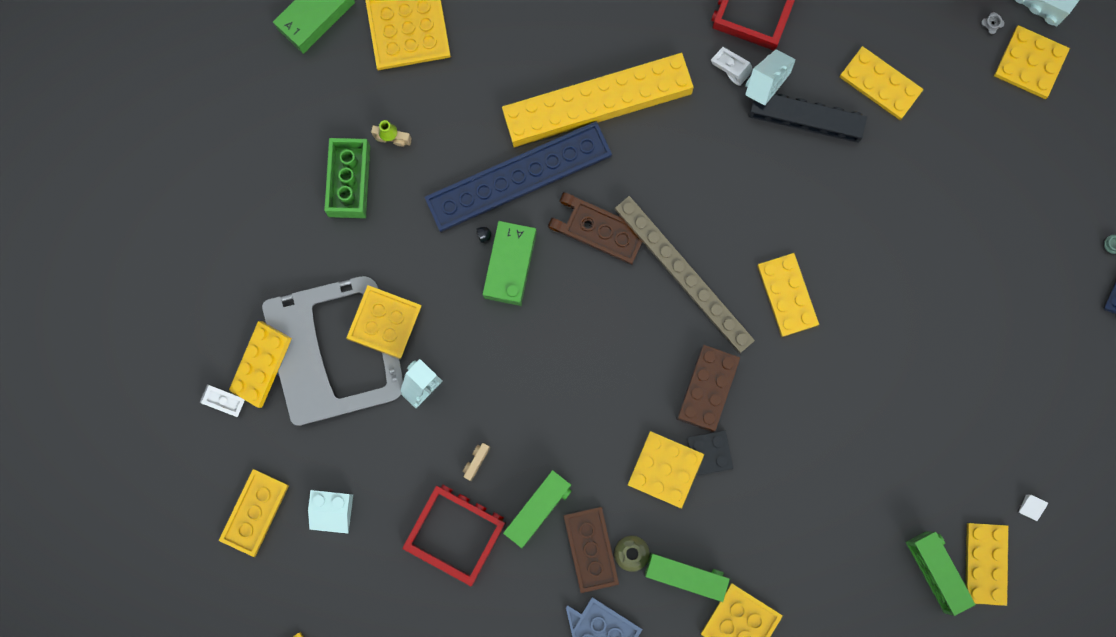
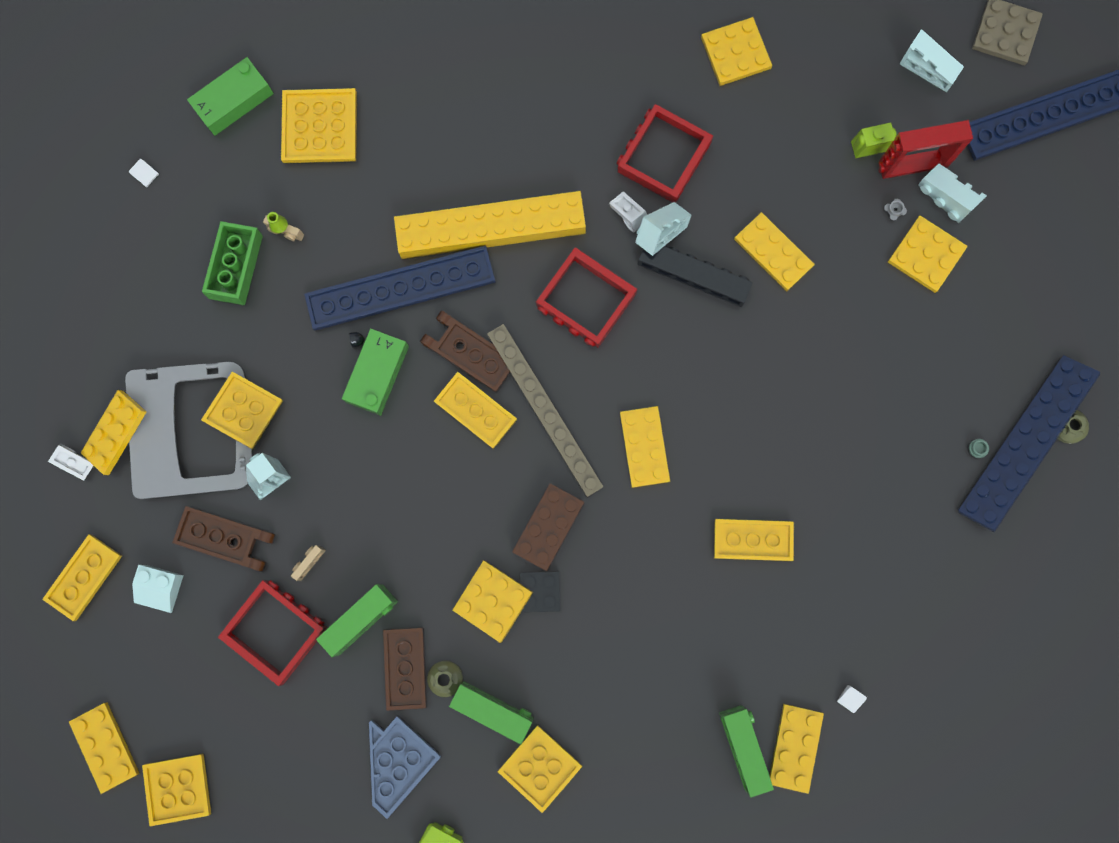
camera: 10 degrees right, 0 degrees up
none -> white slope [129,159,159,187]
none -> reddish brown hinge [172,506,275,572]
none -> yellow plate [434,372,517,449]
none -> red window [536,247,637,348]
none -> yellow plate [714,519,794,561]

